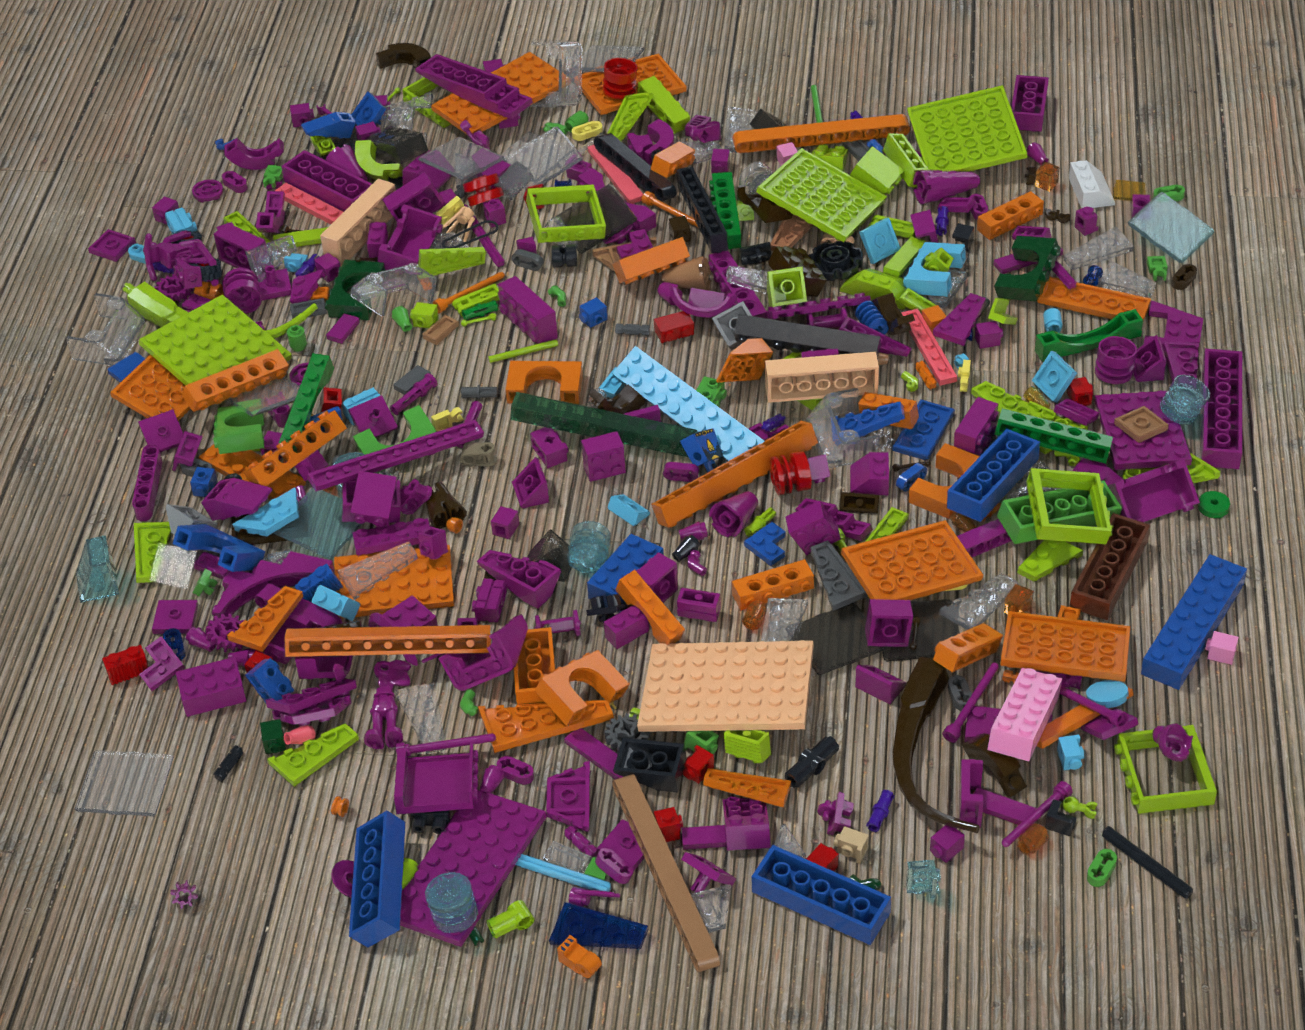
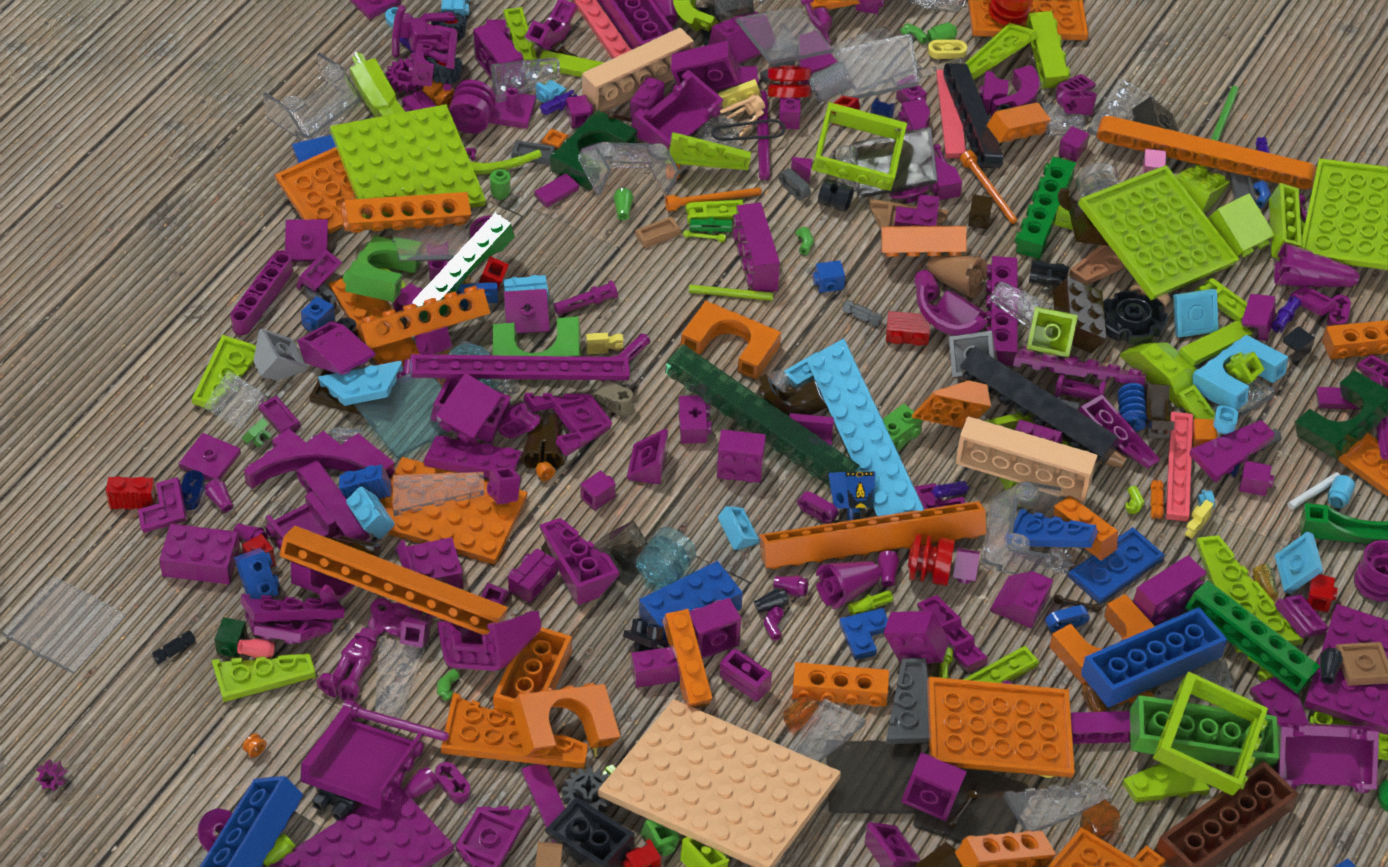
camera: 20 degrees right, 5 degrees up
clear light blue slope [76,535,119,603] -> none
blue arch [173,524,265,572] -> none
magenta gear [206,613,244,652] -> none
orange wing [227,586,303,652] -> none
magenta wing [290,269,326,304] -> none
dark grey tile [393,365,431,395] -> none
lime brick [410,302,439,329] -> none
dark grey axle [461,385,498,399] -> none
magenta hose [534,609,581,636] -> none
black brick [677,167,728,253] -> none
dark brown slope [839,492,880,514] -> none
lime panel [988,298,1018,325] -> none
none -> magenta brick [399,613,432,648]
none -> magenta wing [523,393,612,456]
none -> magenta cone [877,551,900,587]
none -> medium azure plate [1213,405,1238,434]
none -> white bar [1287,472,1340,510]
none -> black cone [1320,648,1344,684]

